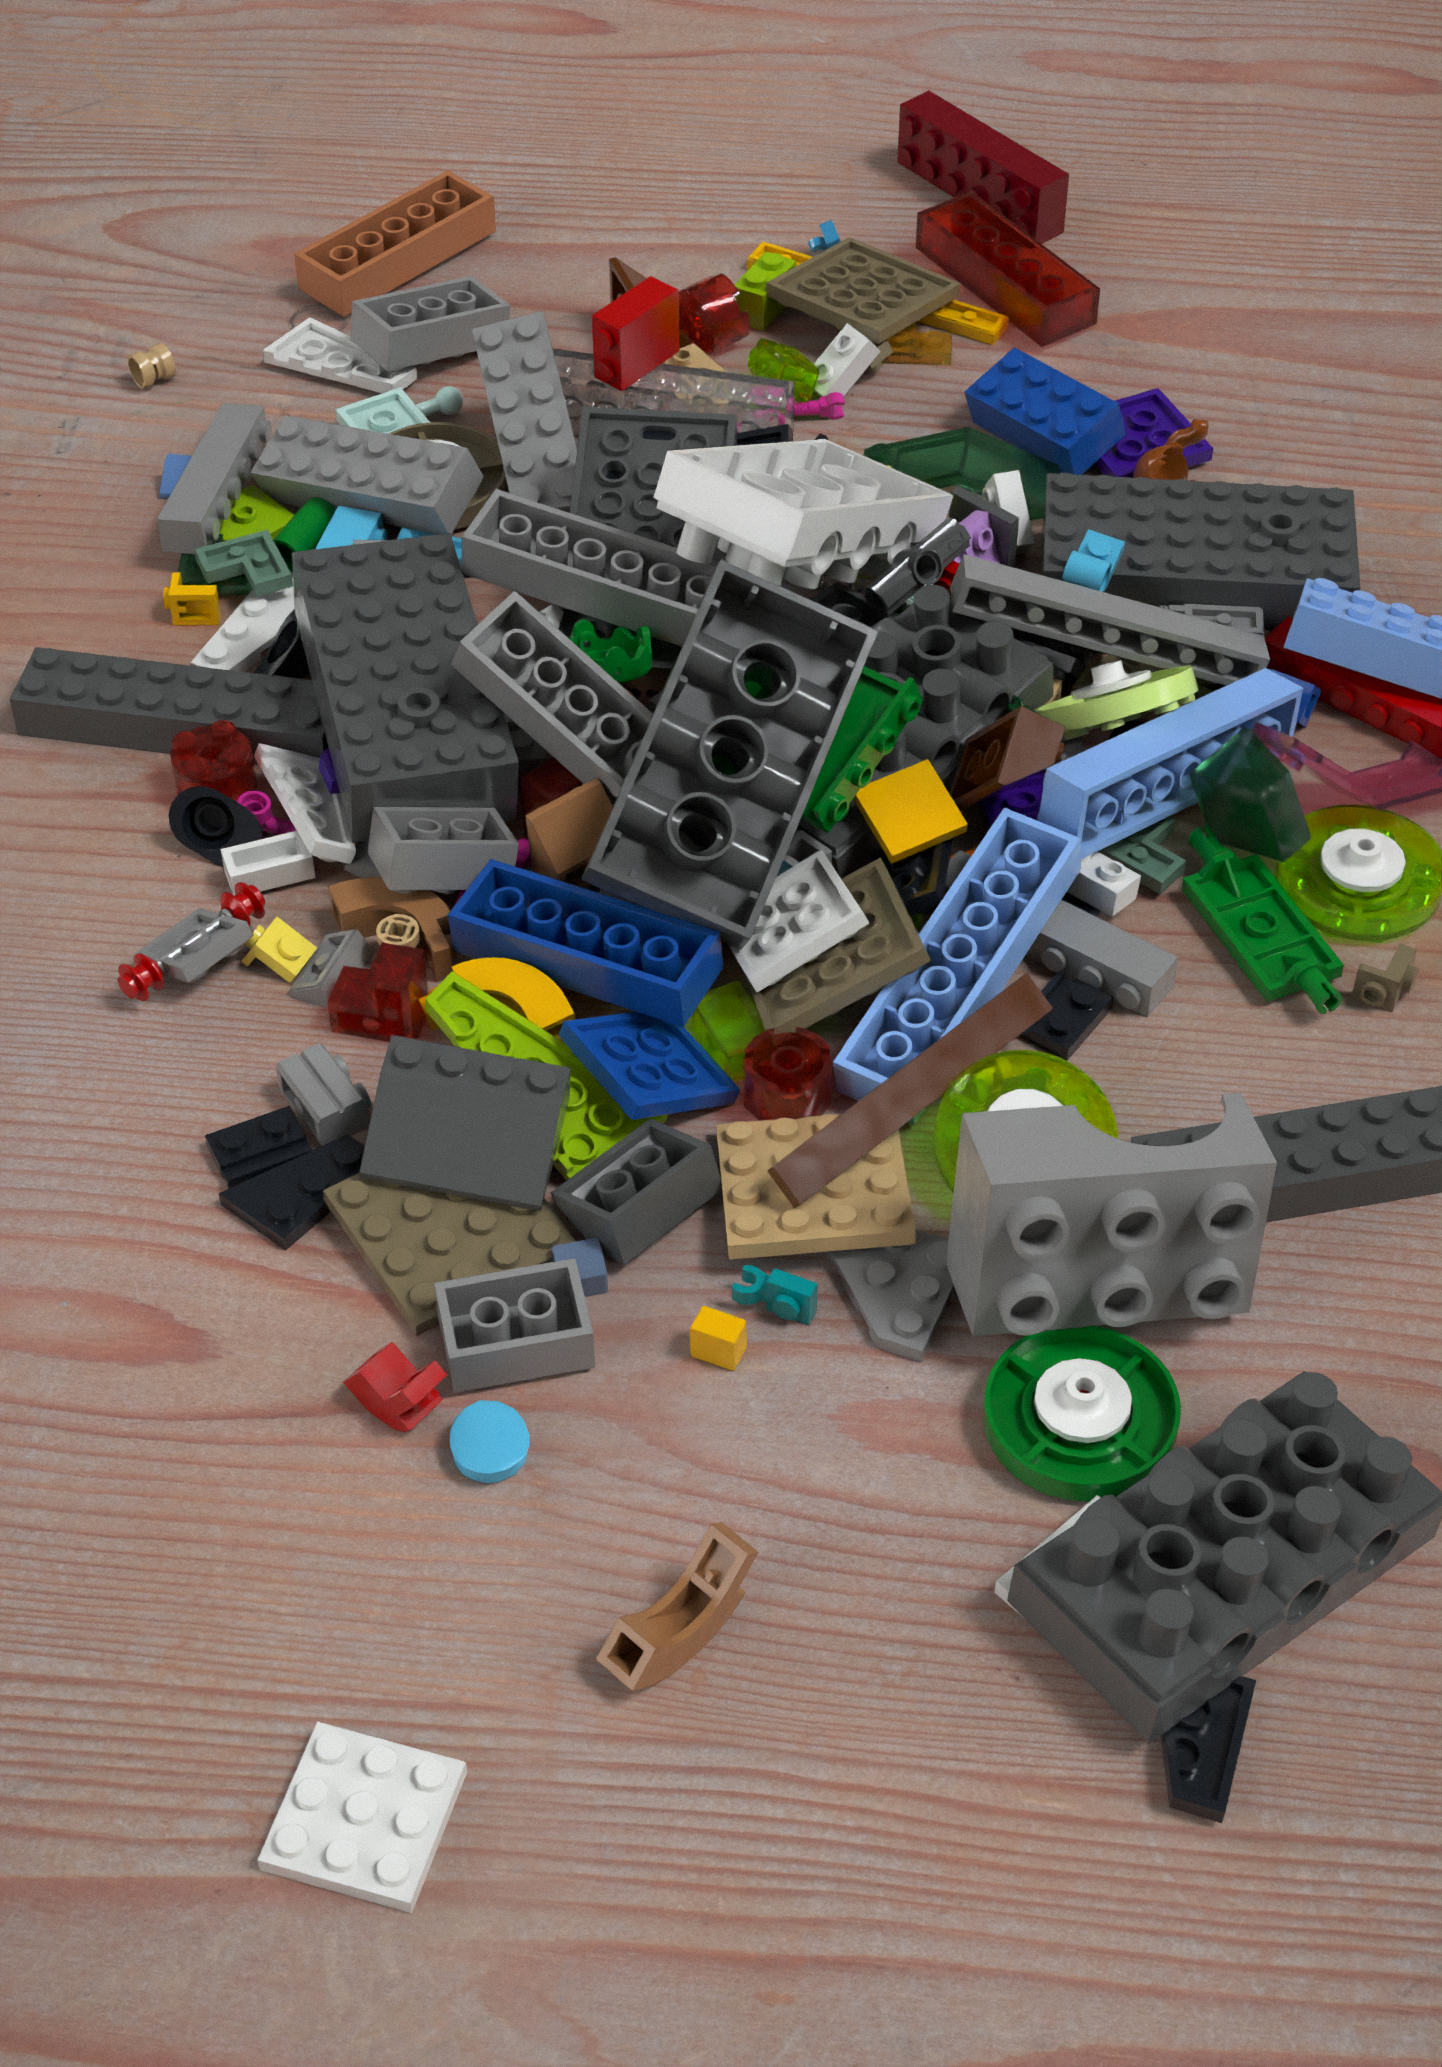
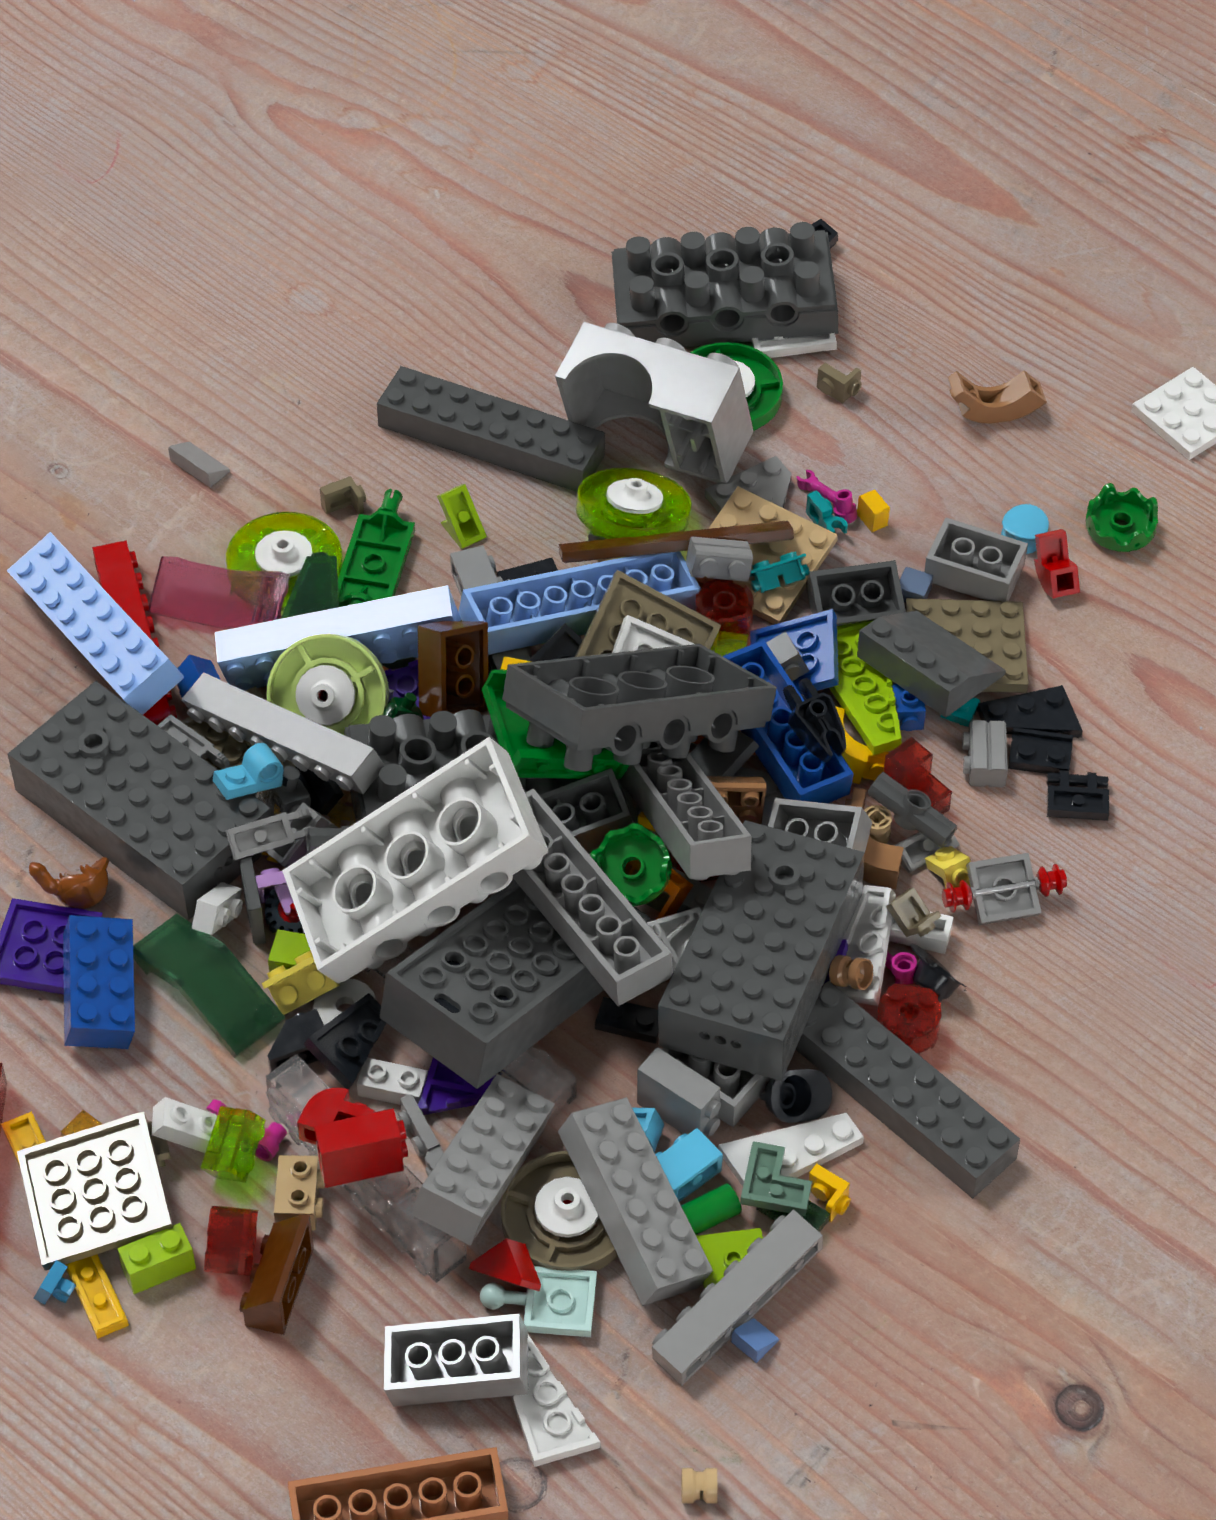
camera: 145 degrees left, 5 degrees up
none -> light grey hinge [225,808,316,861]
none -> red brick [297,1088,375,1145]
none -> lime slope [437,484,487,549]
none -> red slope [469,1238,541,1291]
none -> light grey brick [686,537,753,581]
none -> teal hinge [749,551,810,593]
none -> brick [766,631,809,681]
none -> black hinge [783,677,846,763]
none -> dark pink brick [796,470,857,524]
none -> dark tan bracket [817,363,862,404]
none -> medium nougat wheel [829,955,873,990]
none -> dark grey piece [868,772,957,848]
none -> dark tan bracket [886,887,941,937]
none -> black plate [1046,770,1109,821]
none -> green plate [1085,483,1158,552]

